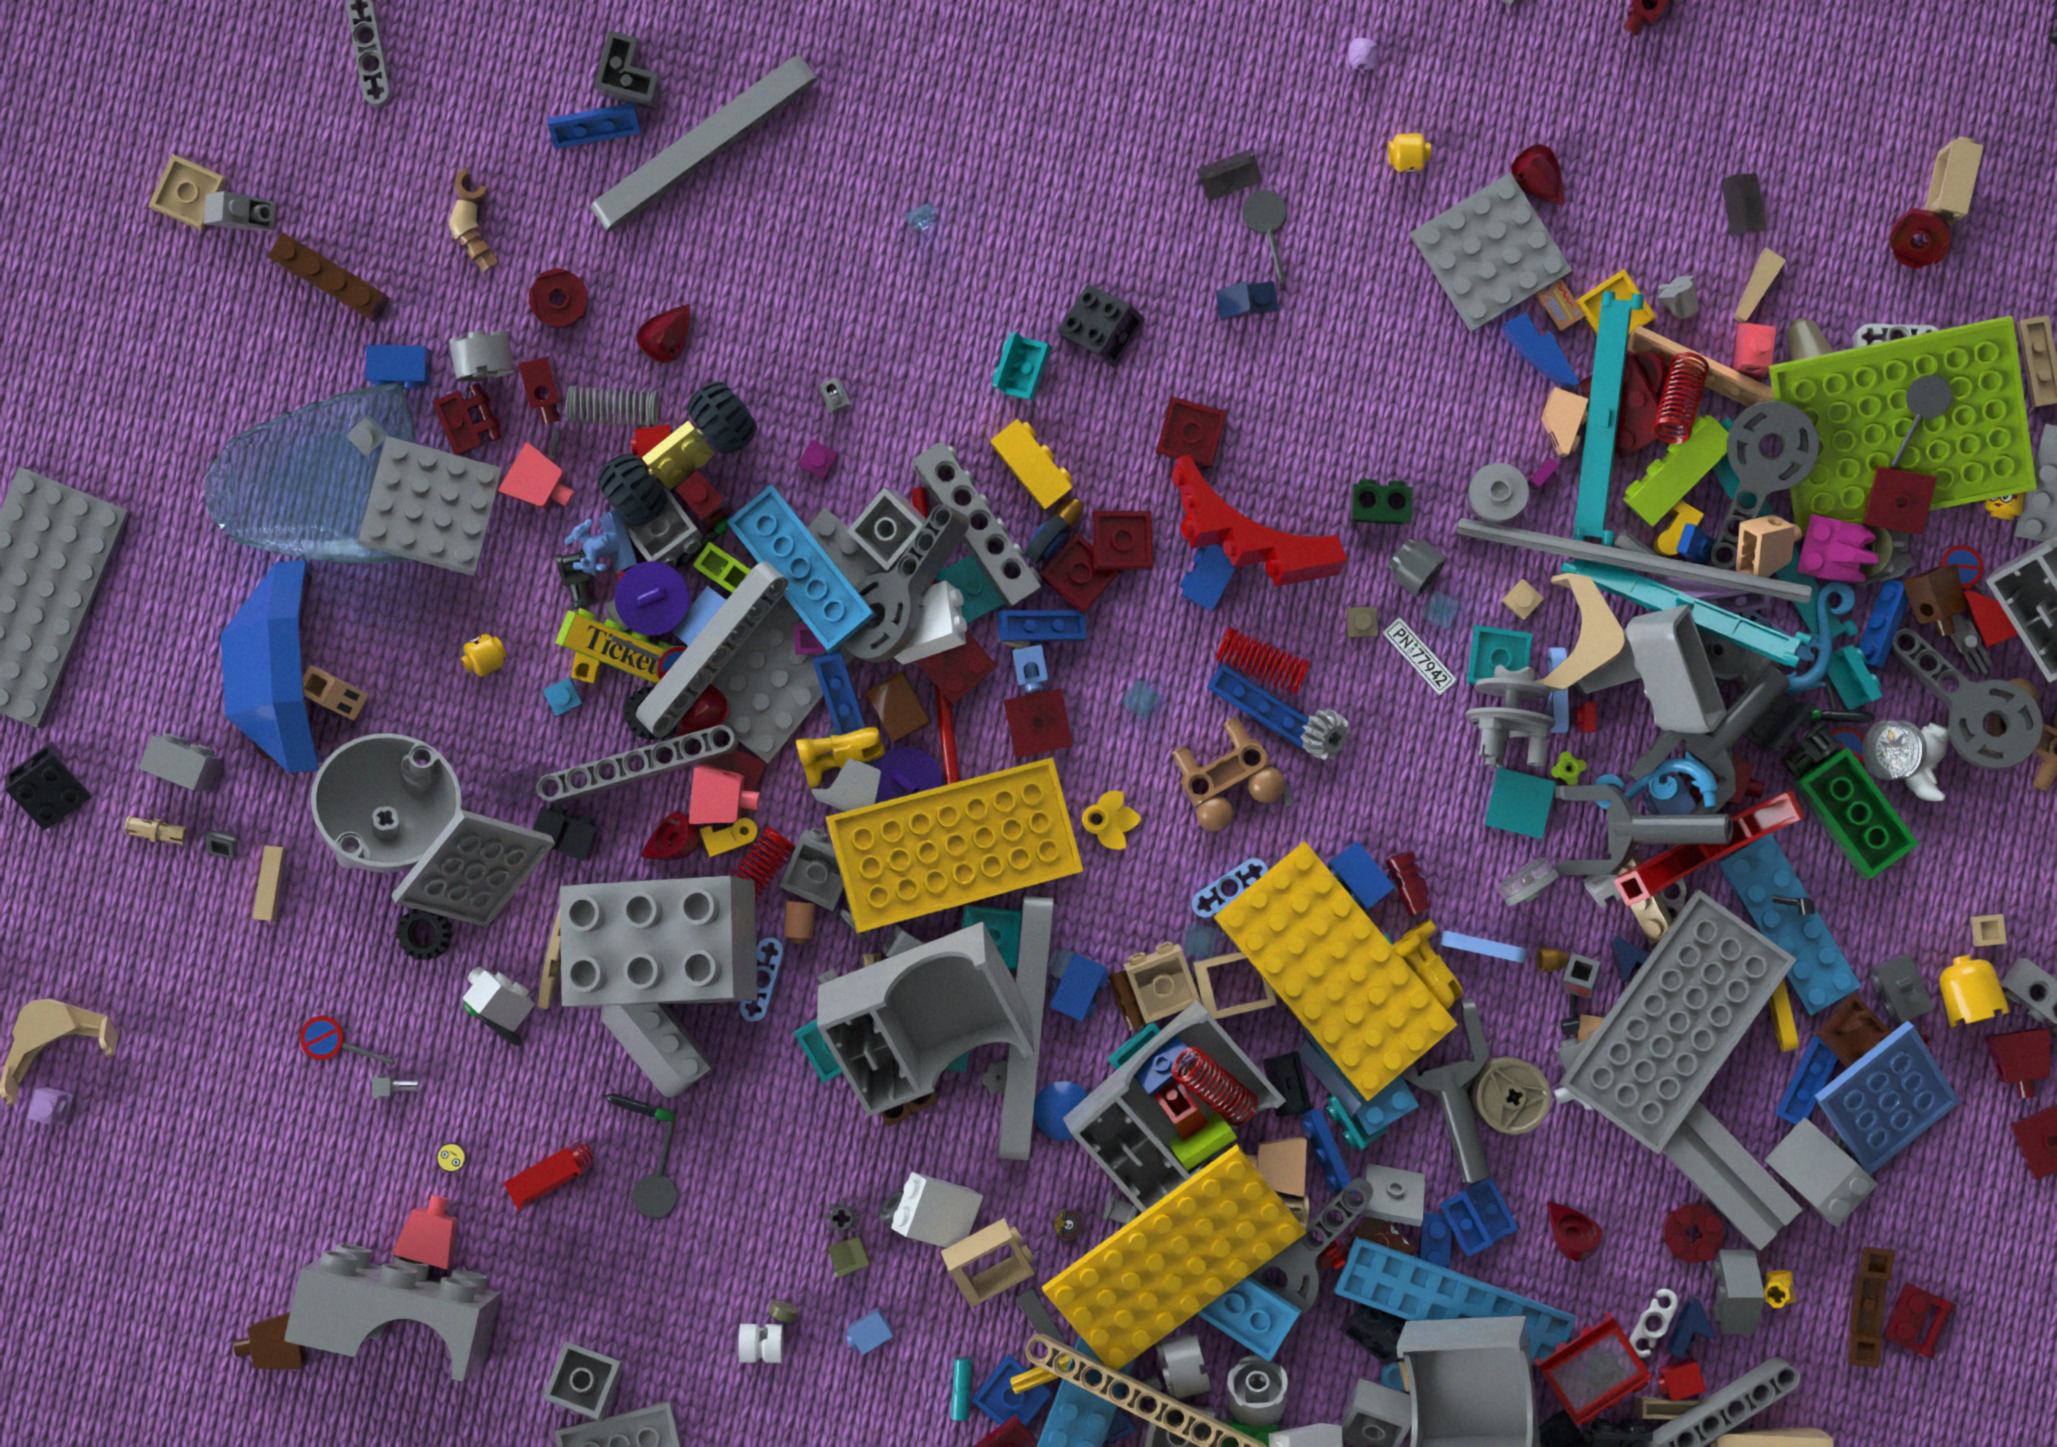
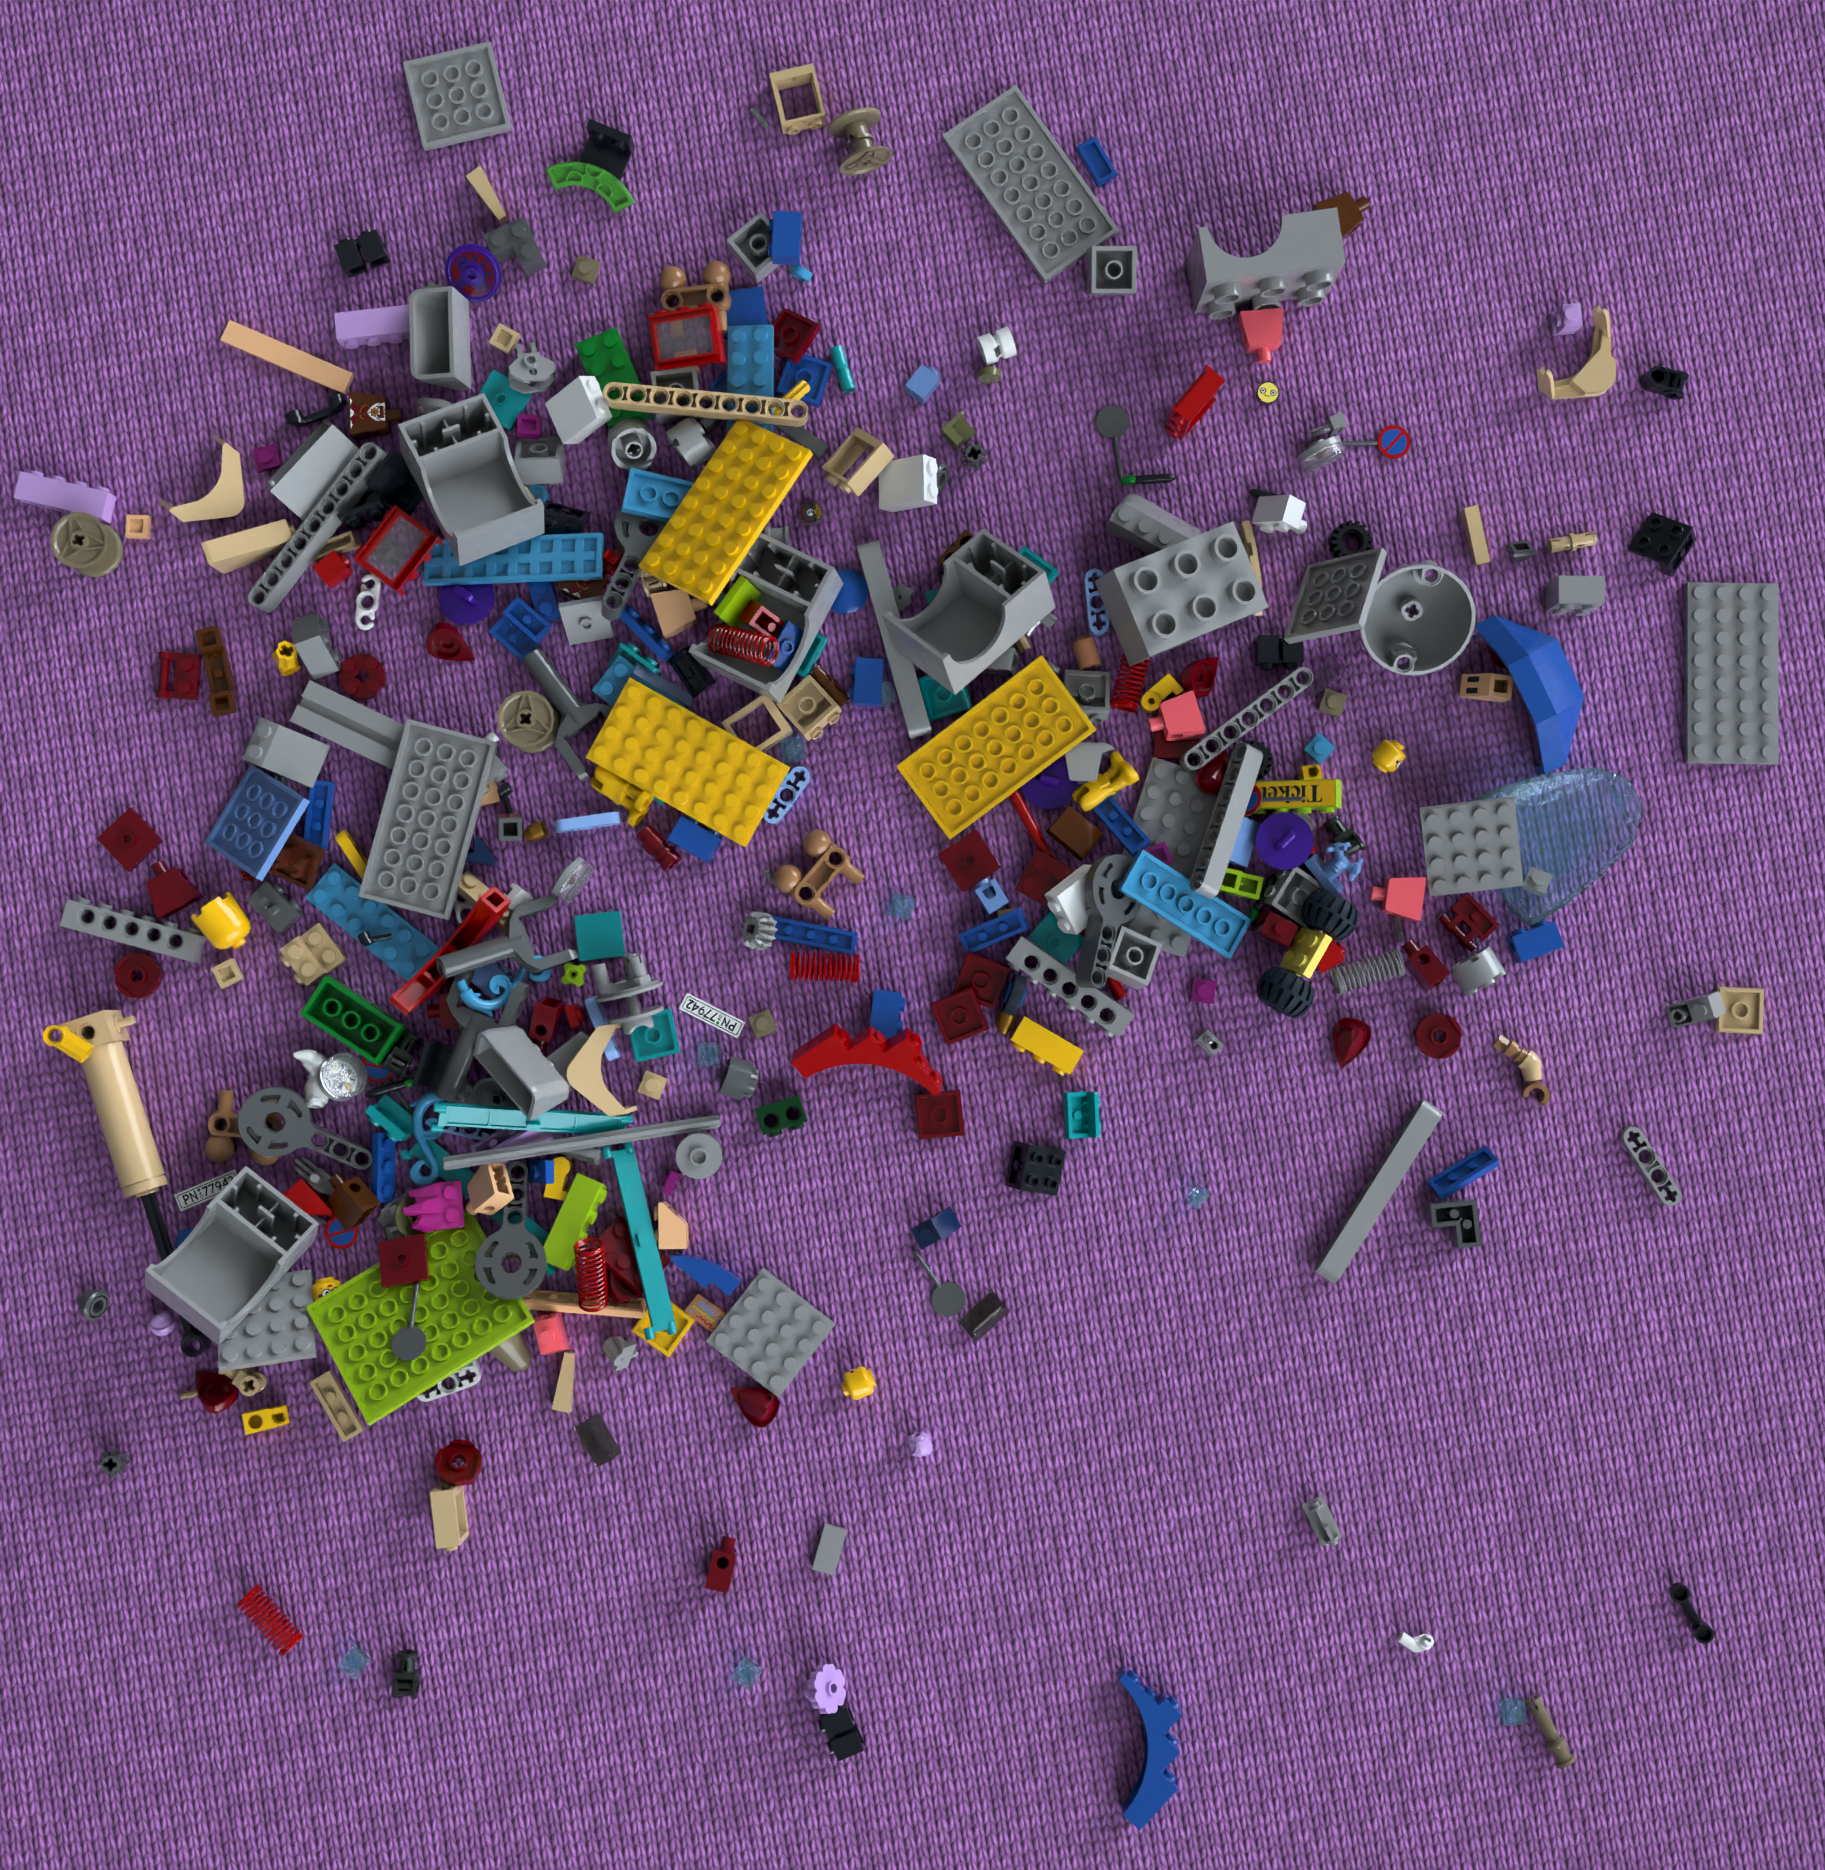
camera: 155 degrees right, 0 degrees up
reddish brown arch [267,232,390,323] -> none
yellow plate [1082,791,1141,850] -> none
dark blue slope [1665,1295,1716,1358] -> none
none -> tan plate [280,923,348,987]
none -> dark purple shield [439,584,495,625]
none -> dark red torso [528,996,567,1052]
none -> clear piece [1297,436,1347,474]
none -> dark tan plate [1317,688,1348,718]

